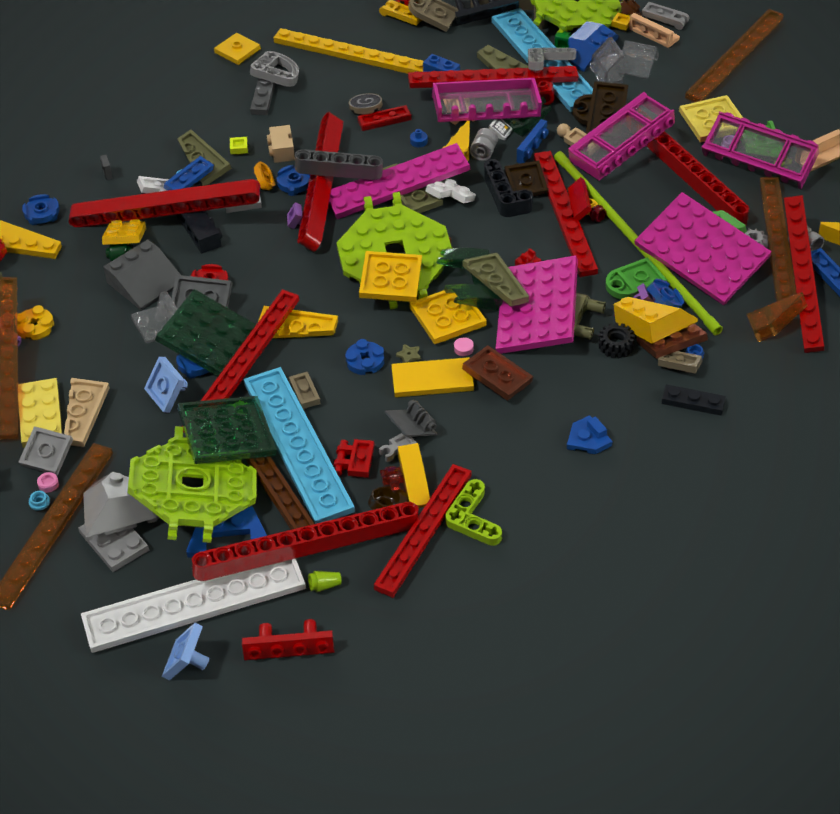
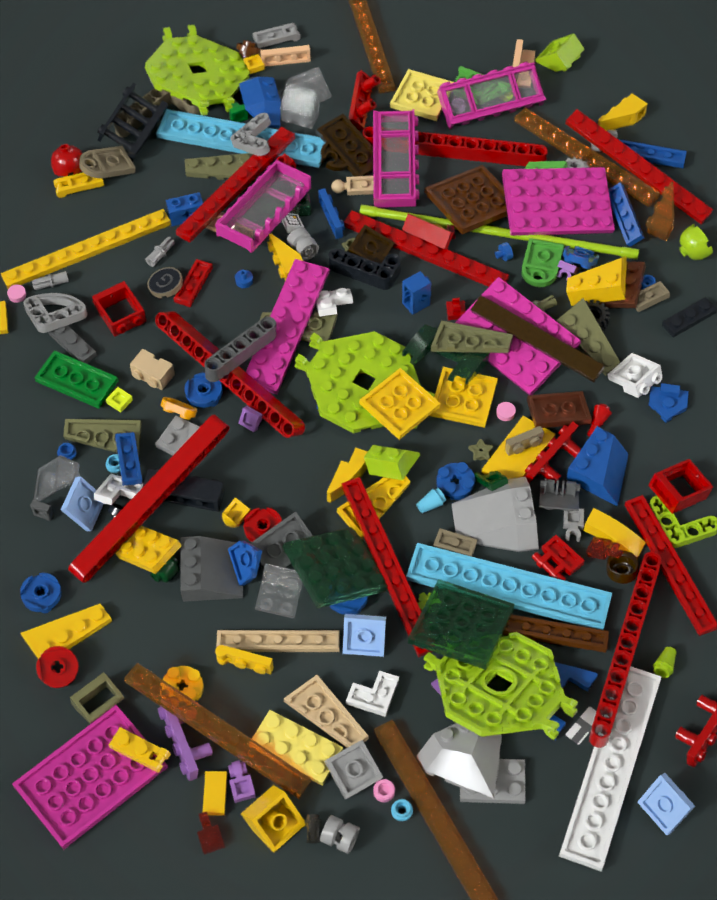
camera: 50 degrees left, 10 degrees up
none -> bright pink tile [7,285,26,303]
none -> light grey axle [32,271,69,290]
none -> green plate [34,350,118,409]
none -> clear slope [34,455,80,502]
none -> blue plate [57,443,77,461]
none -> light blue tile [61,477,104,531]
none -> red window [92,281,146,337]
none -> light grey axle [145,237,175,267]
none -> yellow plate [215,645,274,674]
none -> tan tile [216,630,340,652]
none -> yellow plate [222,498,251,528]
none -> blue plate [228,541,262,586]
none -> yellow slope [327,448,368,503]
none -> white plate [346,671,399,717]
none -> red plate [348,70,381,131]
none -> lime slope [364,445,420,480]
none -> blue brick [402,271,432,315]
none -> medium azure cone [416,488,446,514]
none -> reddish brown plate [424,165,508,234]
none -> light grey wedge [451,477,539,552]
none -> dark brown tile [470,295,605,383]
none -> dark green tile [474,471,508,491]
none -> blue tile [495,242,513,261]
none -> dark tan plate [505,426,544,456]
none -> red plate [525,421,581,483]
none -> olive wing [556,298,620,376]
none -> blue wedge [566,426,629,507]
none -> red cone [587,404,612,437]
none -> white plate [607,353,662,398]
none -> blue plate [608,182,644,247]
none -> red window [648,459,713,514]
none -> lime cylinder [679,224,713,261]

